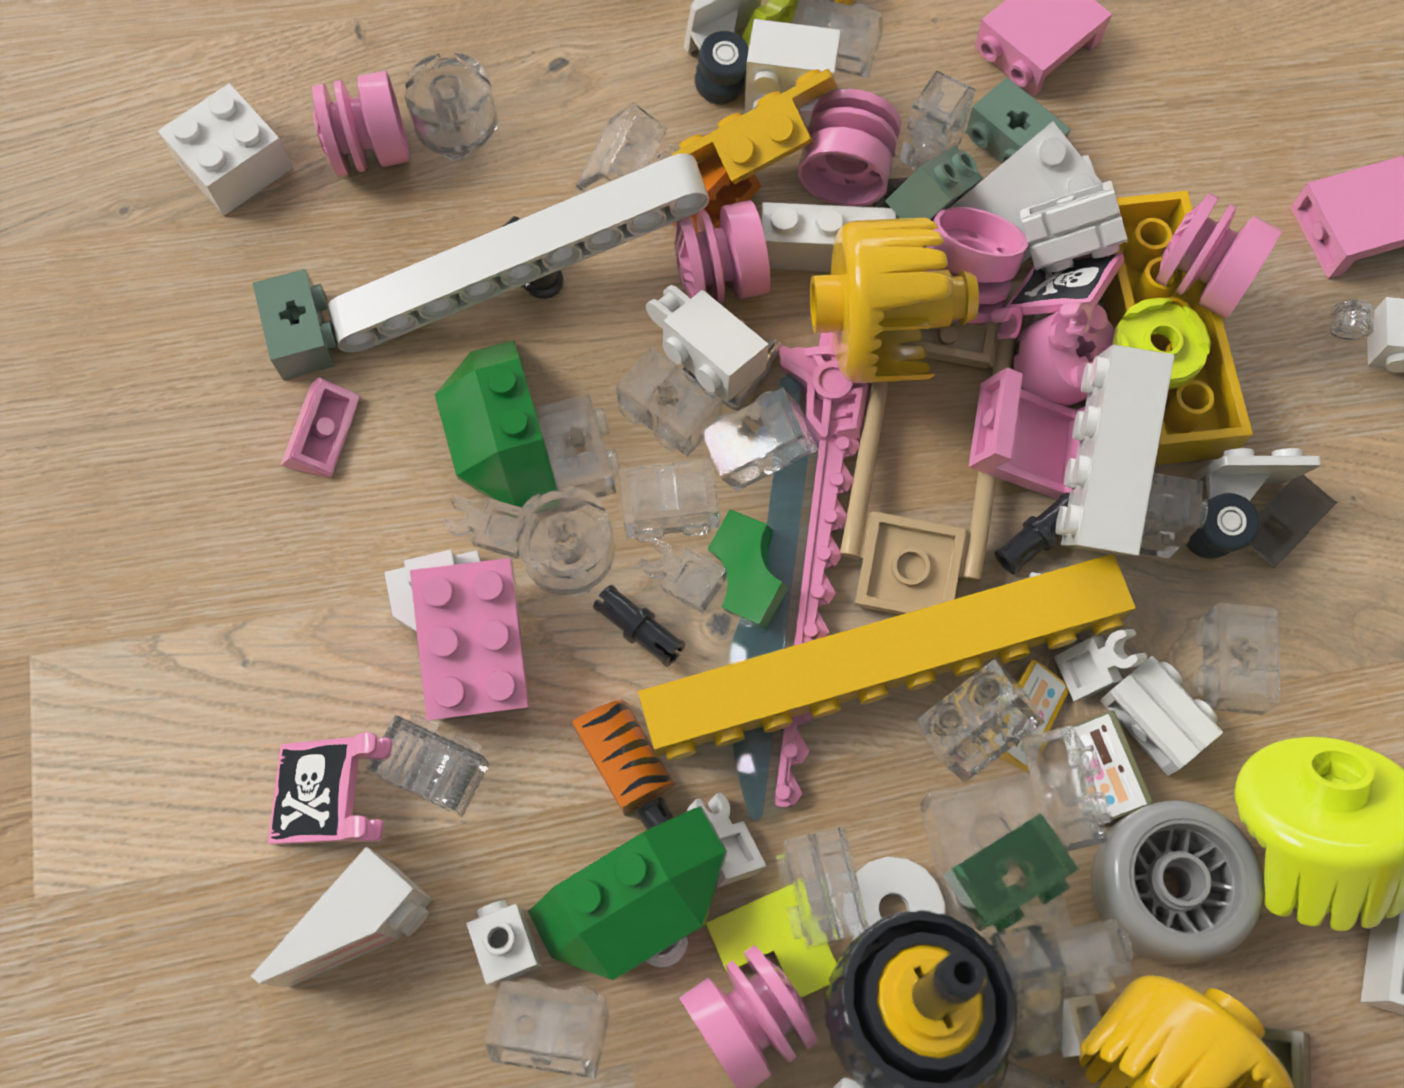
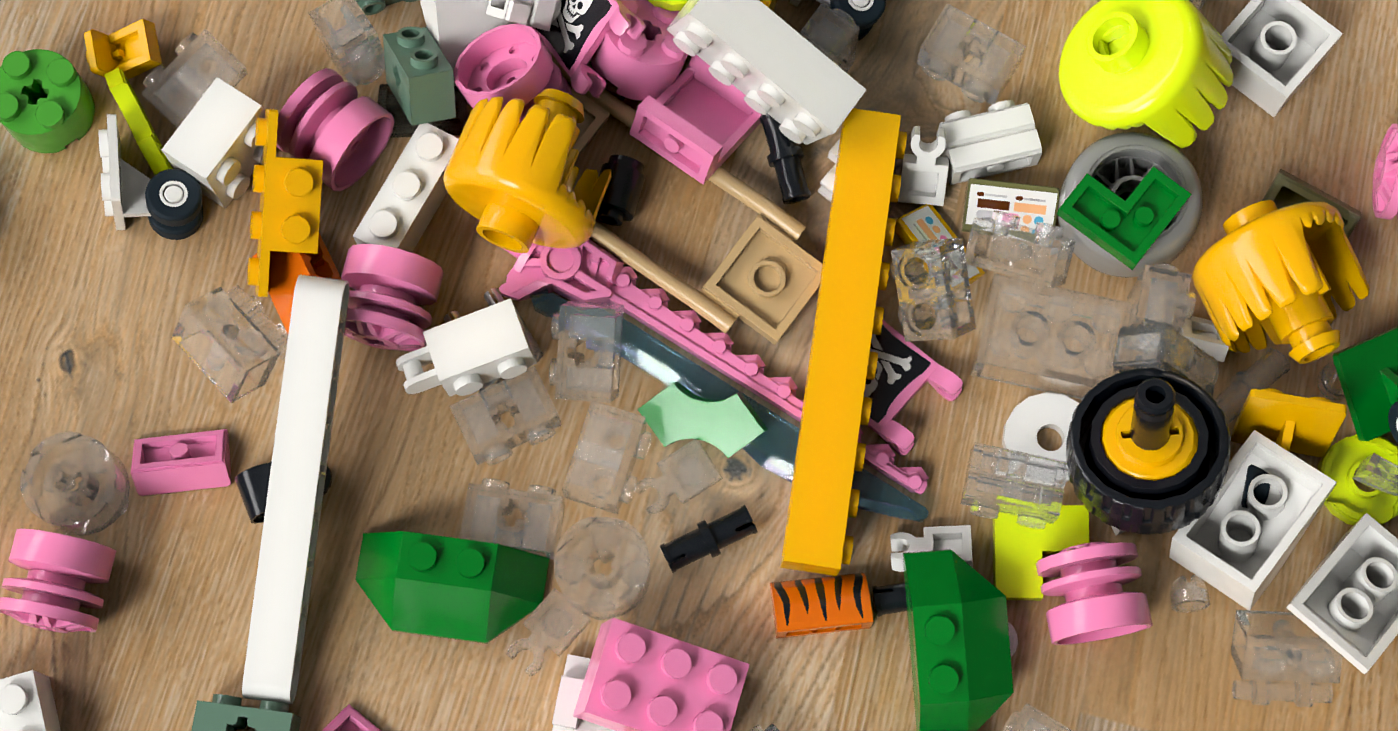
camera: 65 degrees left, 5 degrees up
clear green brick [943,813,1079,934] -> none
none -> bright pink slope [131,429,231,496]
none -> black brick [596,154,646,226]
none -> flag [864,320,963,456]
none -> green plate [1057,166,1192,270]

